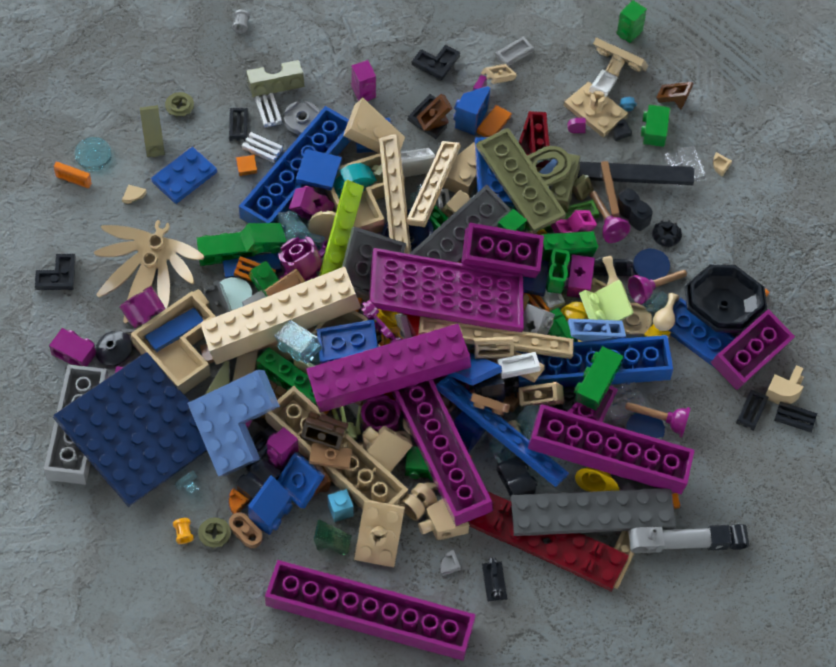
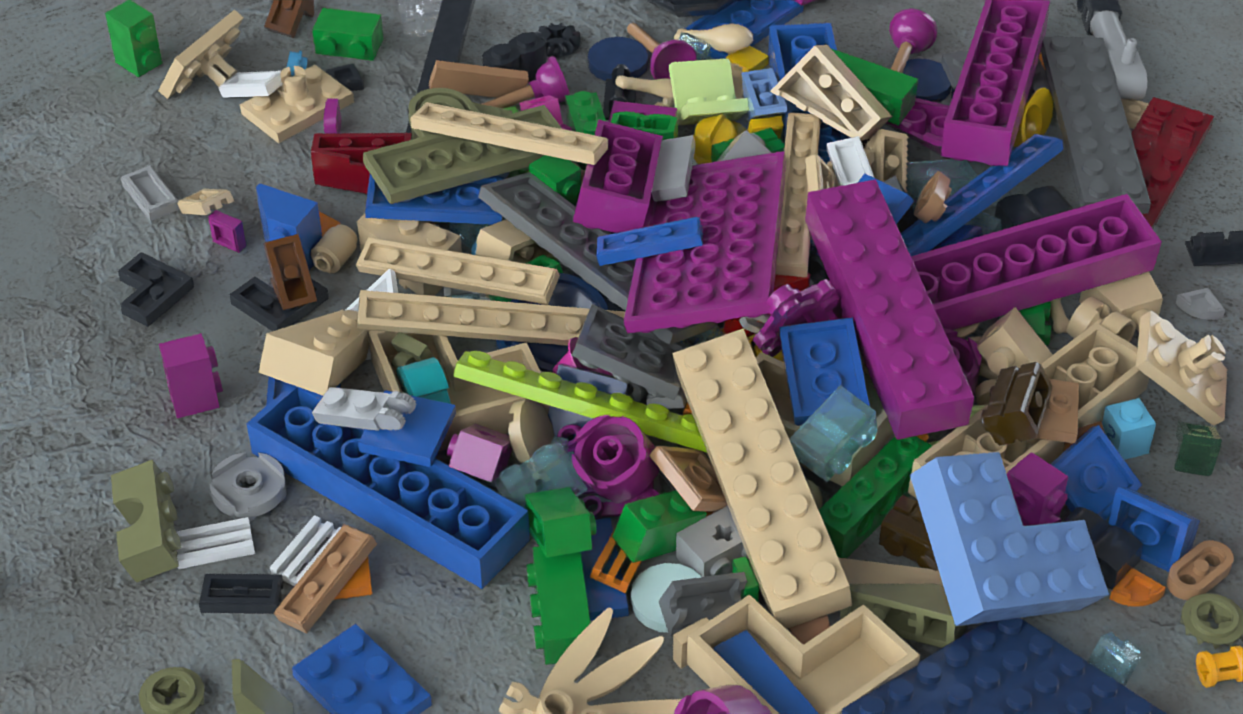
camera: 85 degrees left, 15 degrees down
none -> medium nougat tile [274,524,377,634]
none -> tan brick [311,224,358,273]
none -> light grey hinge [312,387,417,431]
none -> tan tile [410,102,608,165]
none -> blue tile [596,217,703,266]
none -> light grey tile [652,135,696,202]
none -> tan wedge [770,45,892,140]

